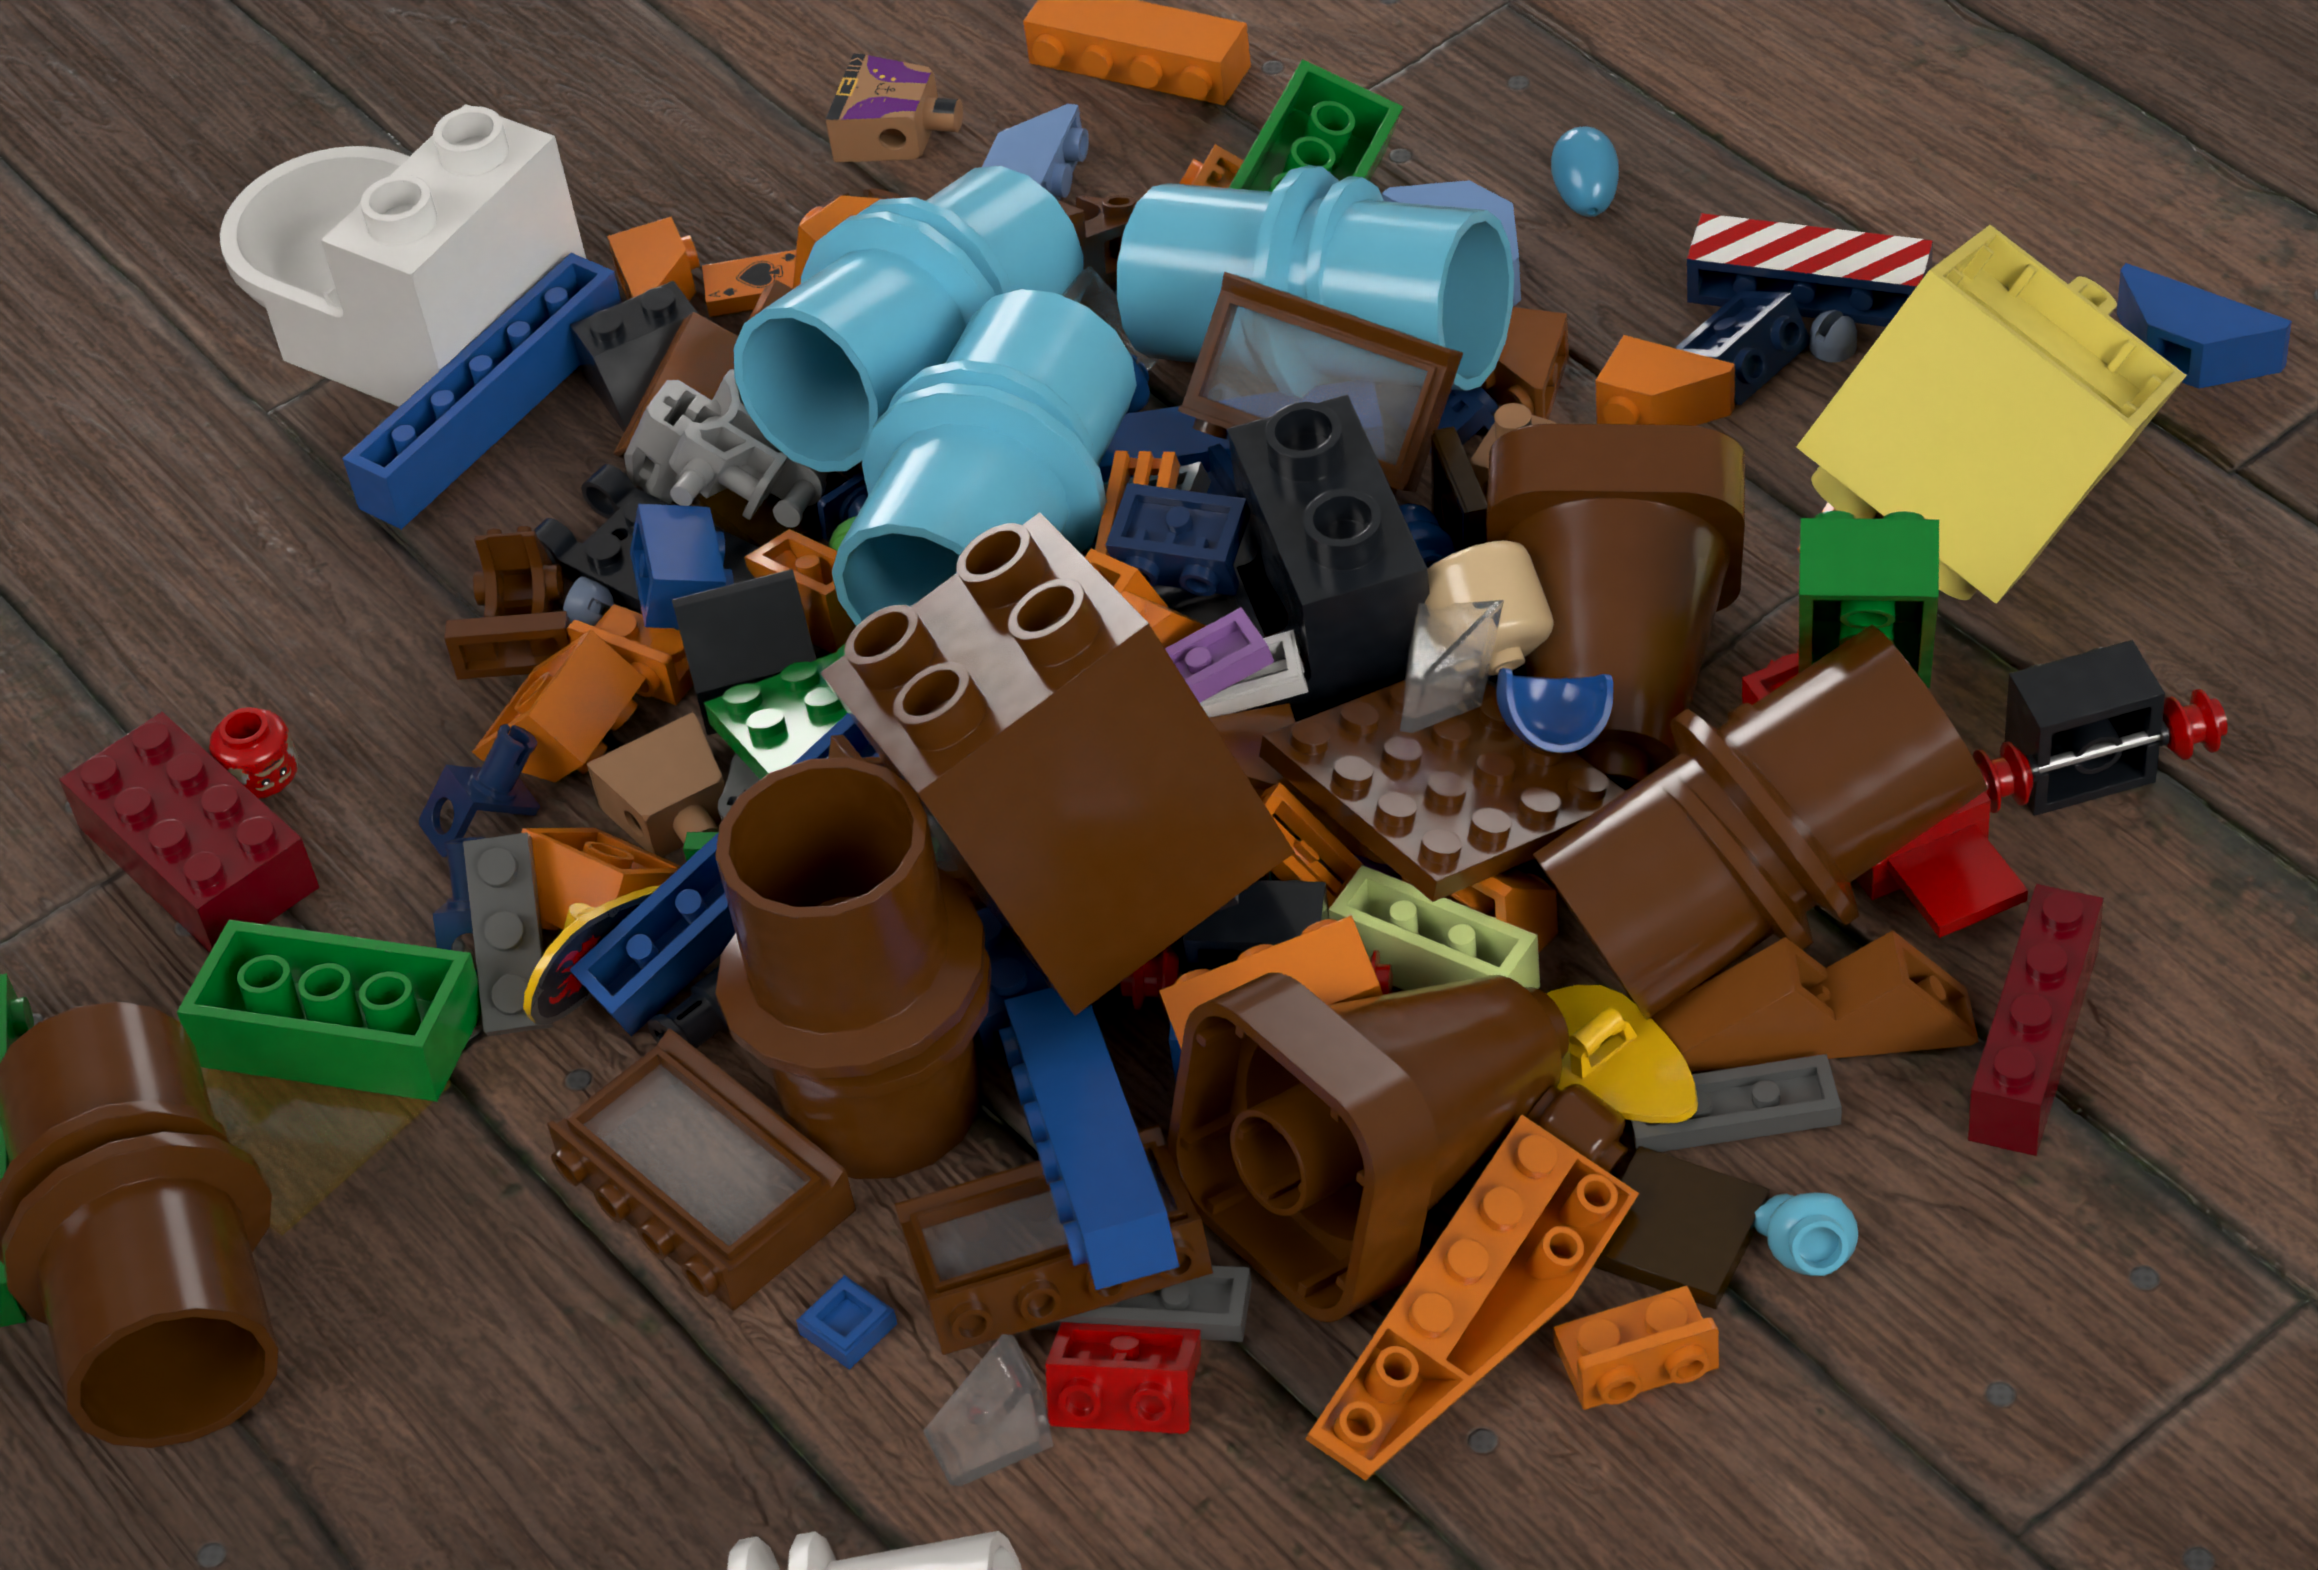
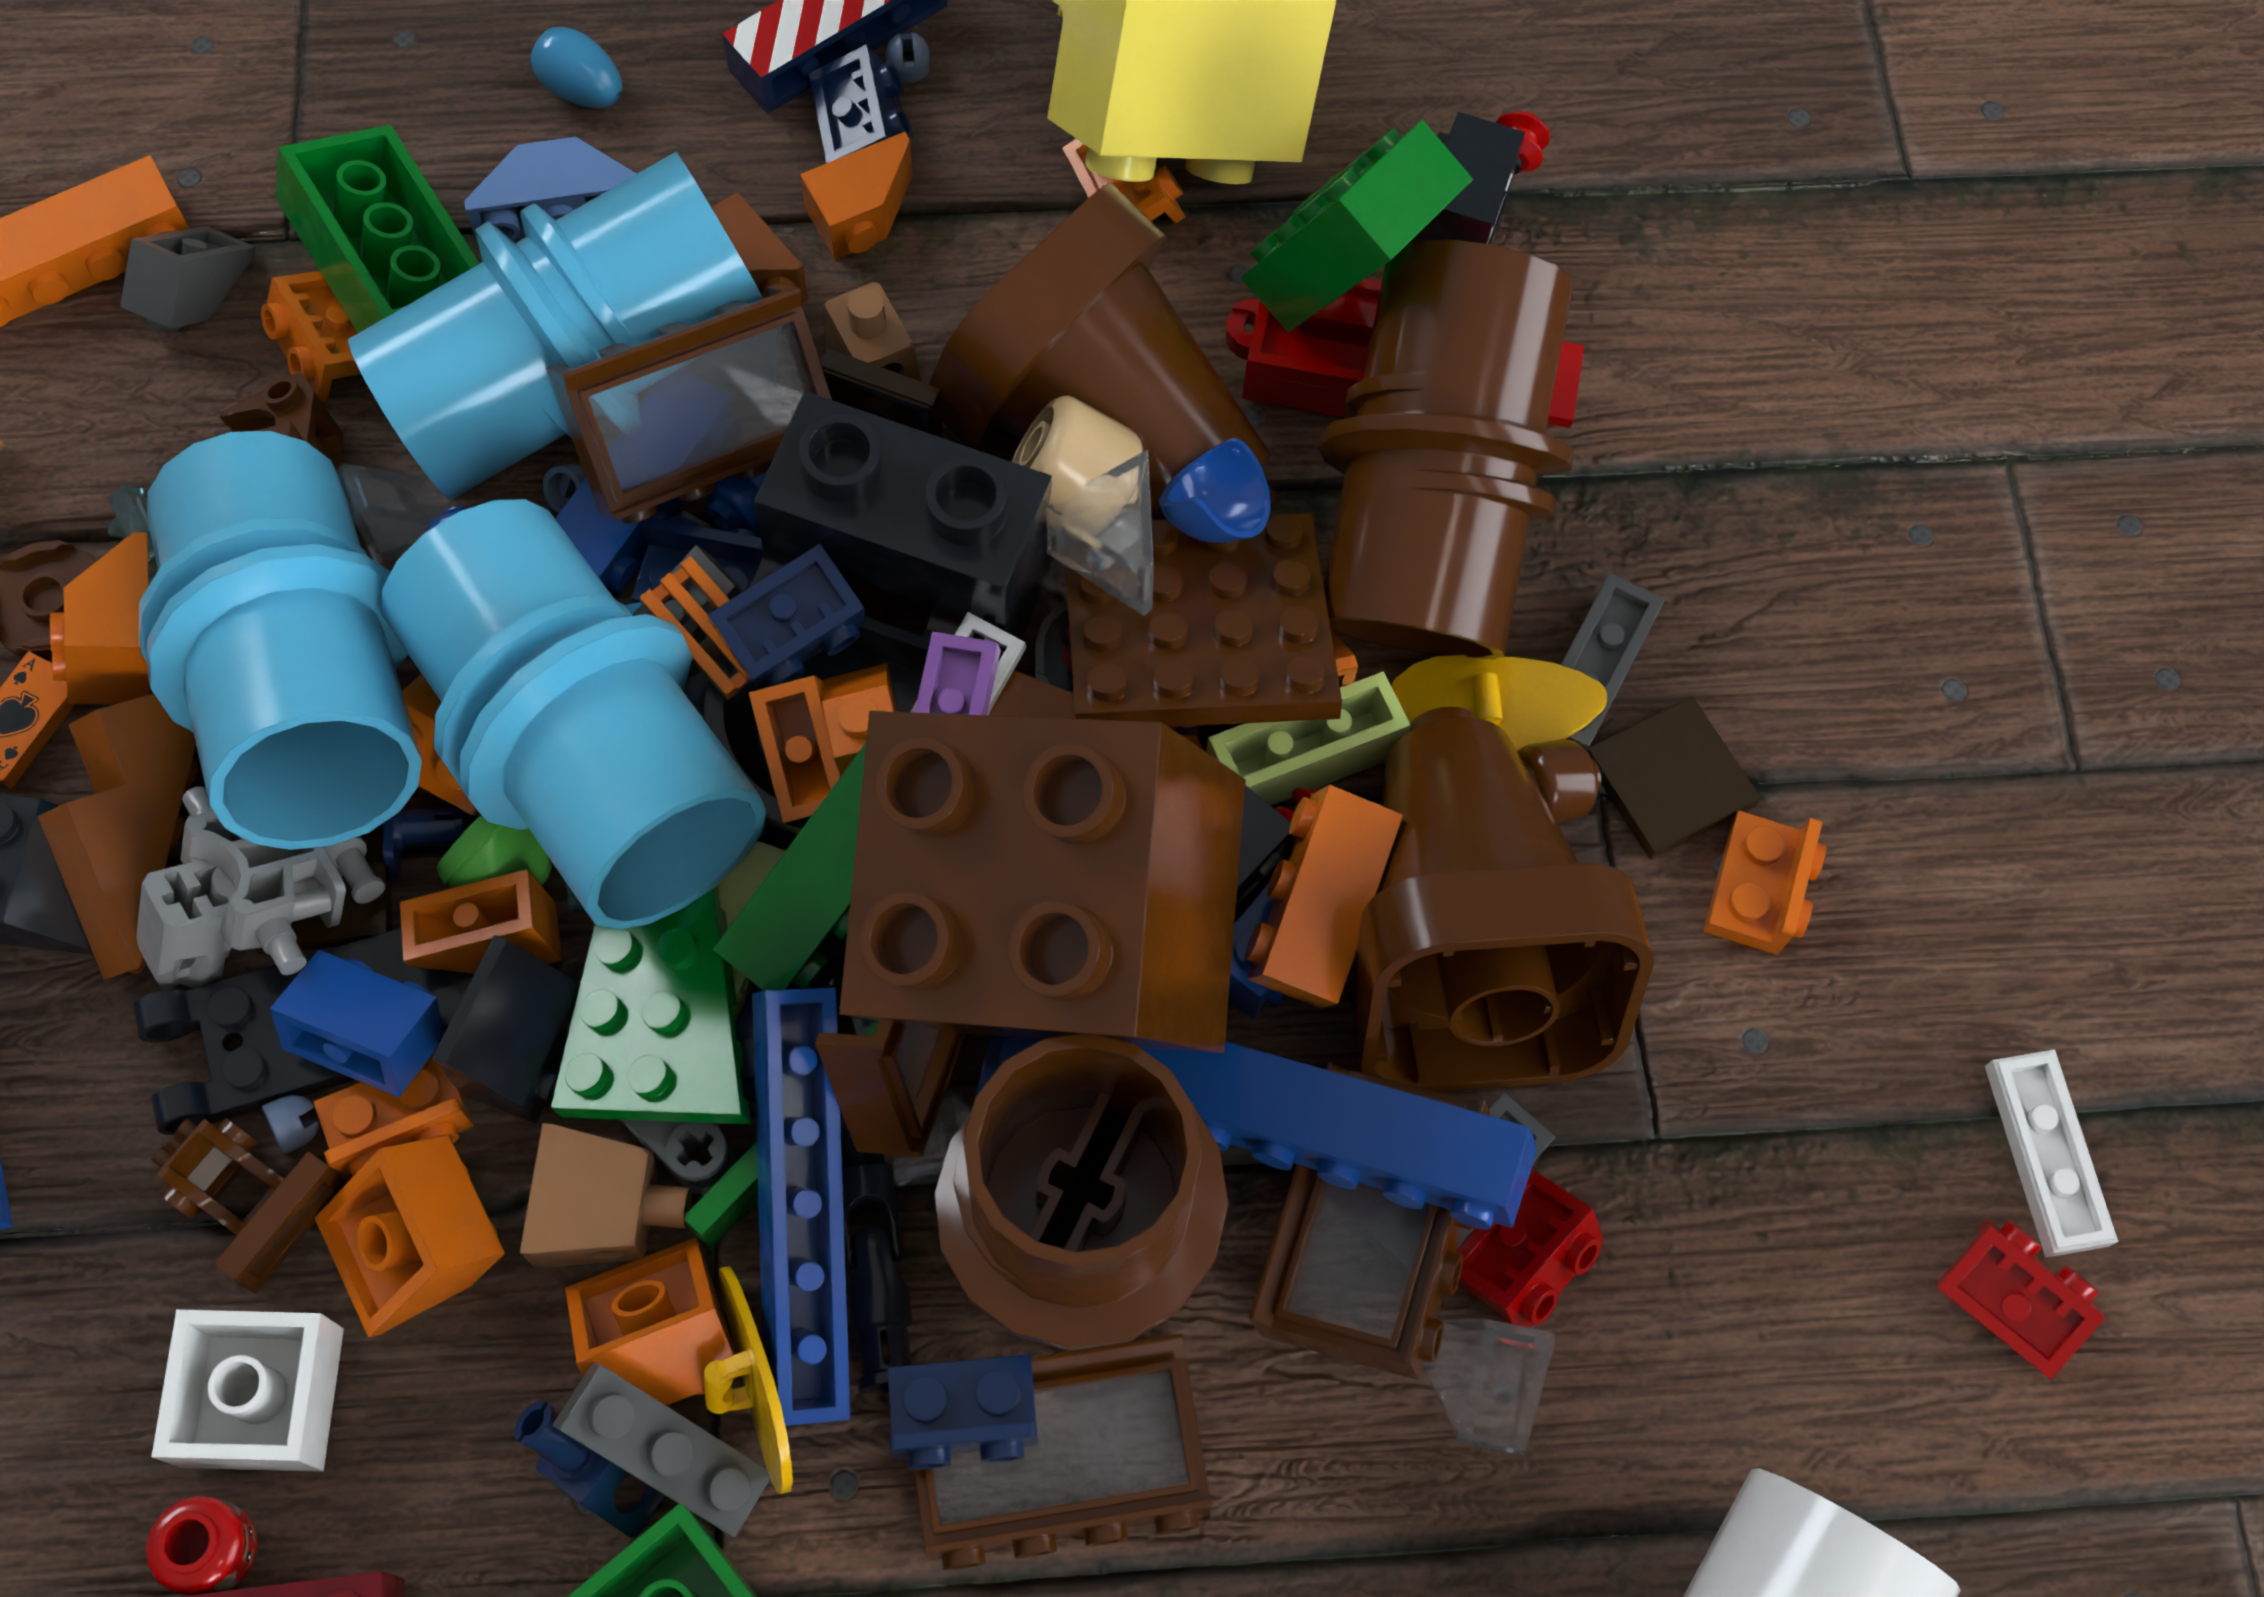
camera: 65 degrees left, 20 degrees up
dark blue bracket [419,724,540,858] -> none
blue tile [796,1275,897,1370] -> none
medium blue slope [982,104,1089,201] -> none
orange wedge [1305,1115,1639,1481] -> none
dark orange slope [1651,930,1979,1072] -> none
medium azure animal [1754,1193,1858,1276] -> none
dark red brick [1968,884,2104,1156] -> none
none -> dark grey slope [120,226,256,332]
none -> white brick [151,1309,344,1472]
none -> dark blue bracket [888,1354,1038,1470]

